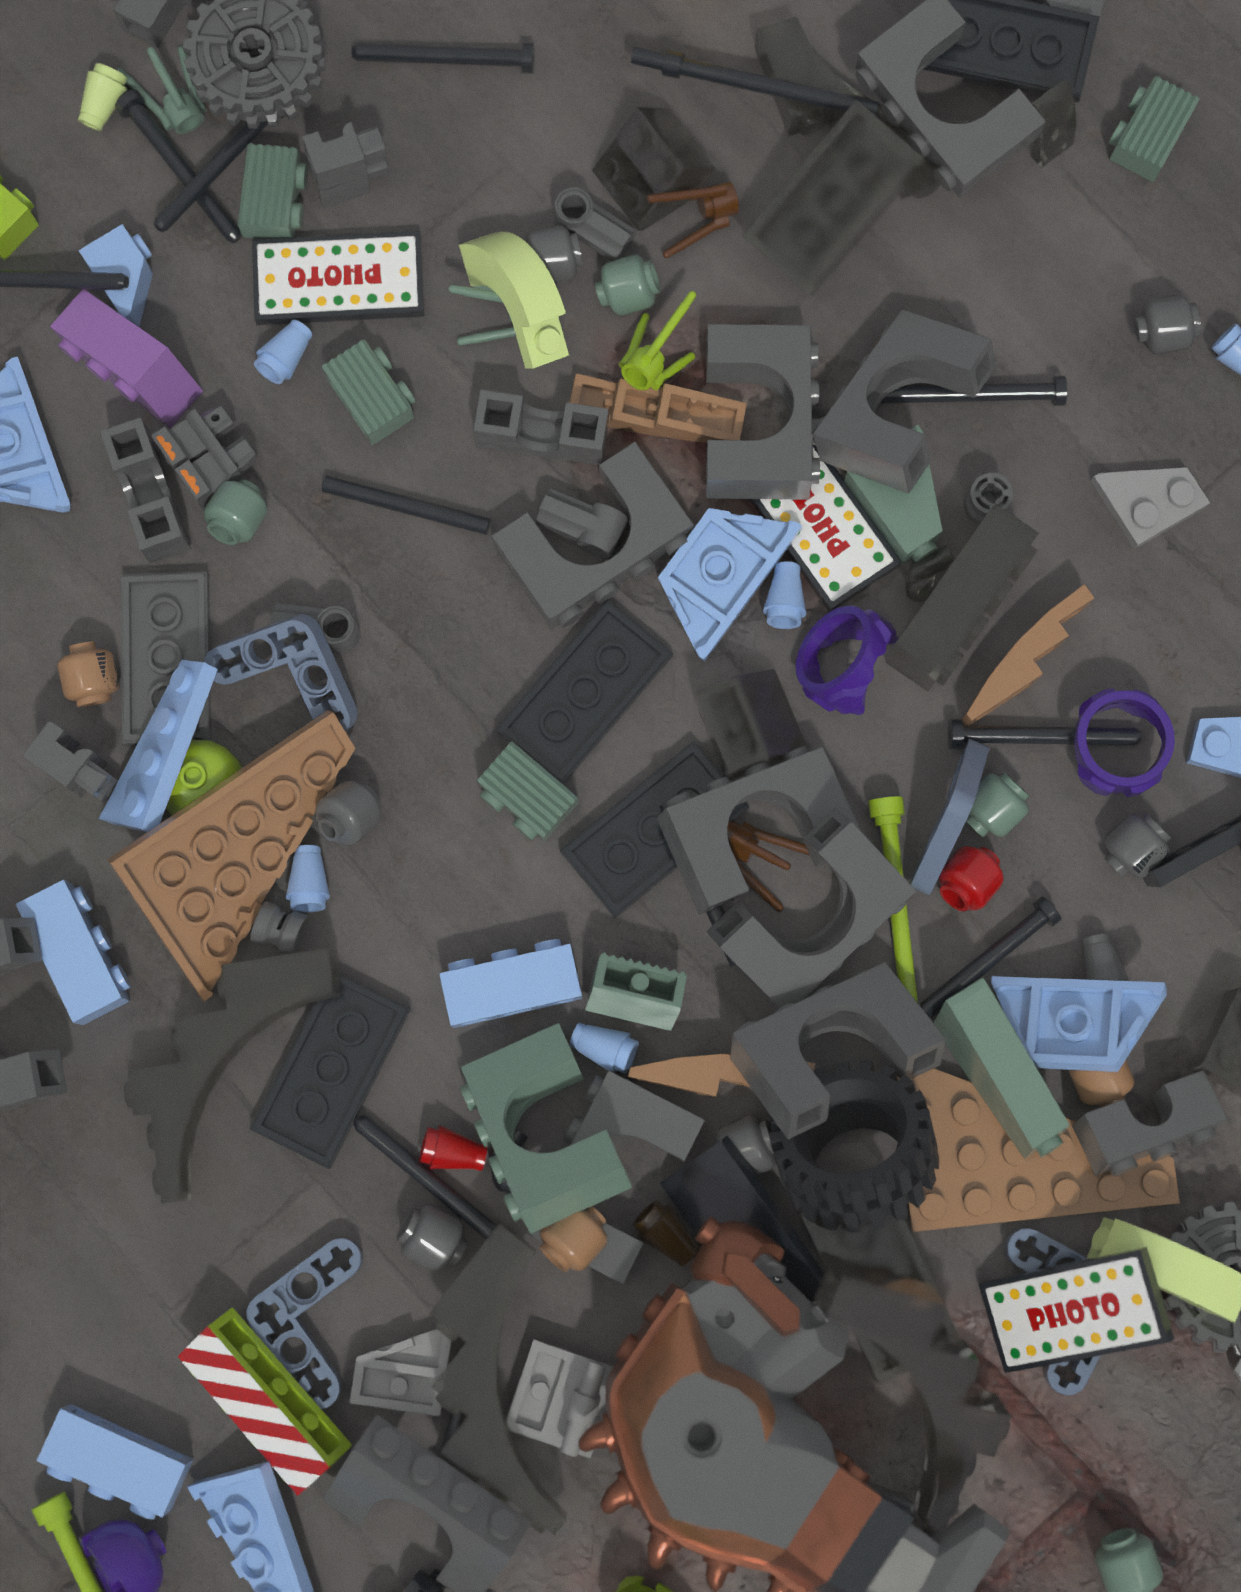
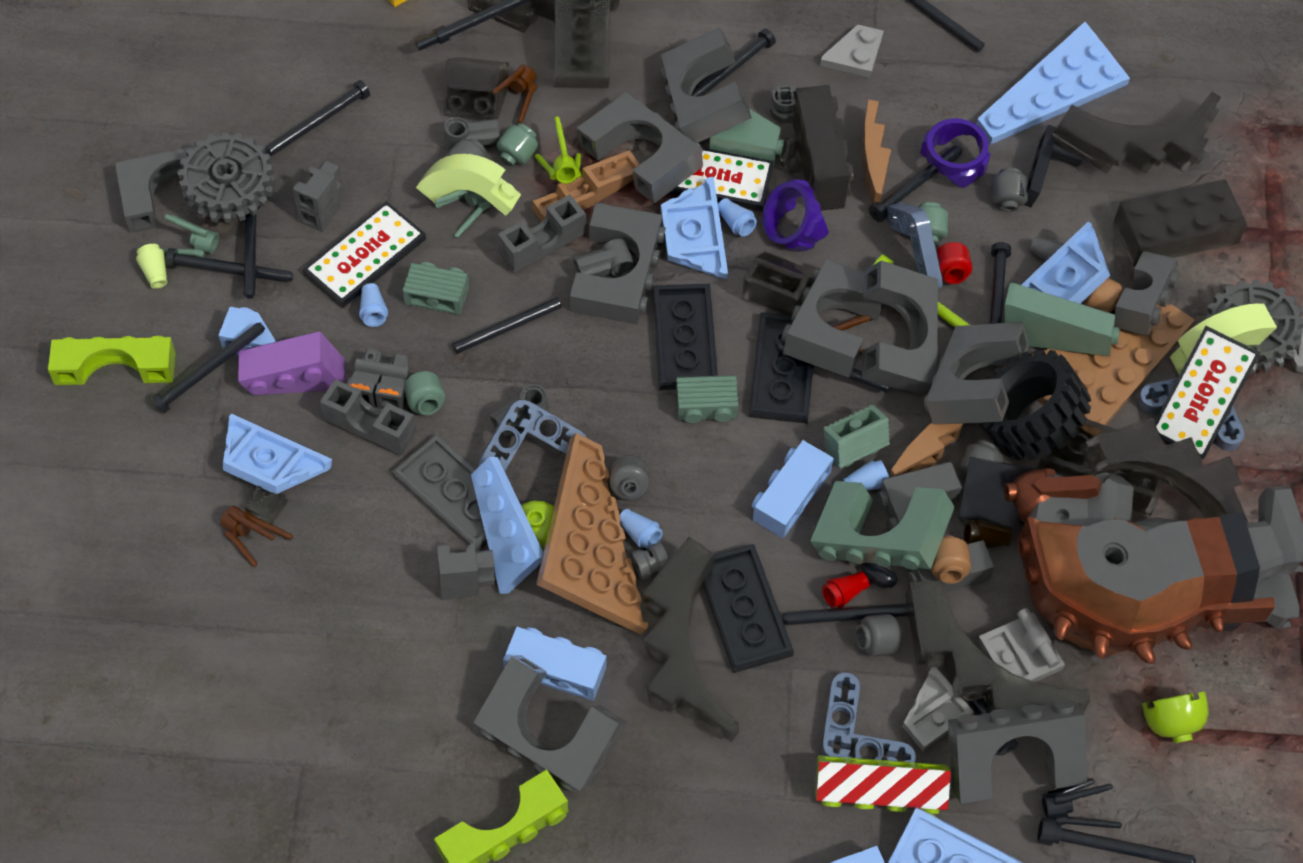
camera: 45 degrees left, 20 degrees down
medium nougat head [57,641,120,707] -> none
sand green brick [238,143,308,239] -> none

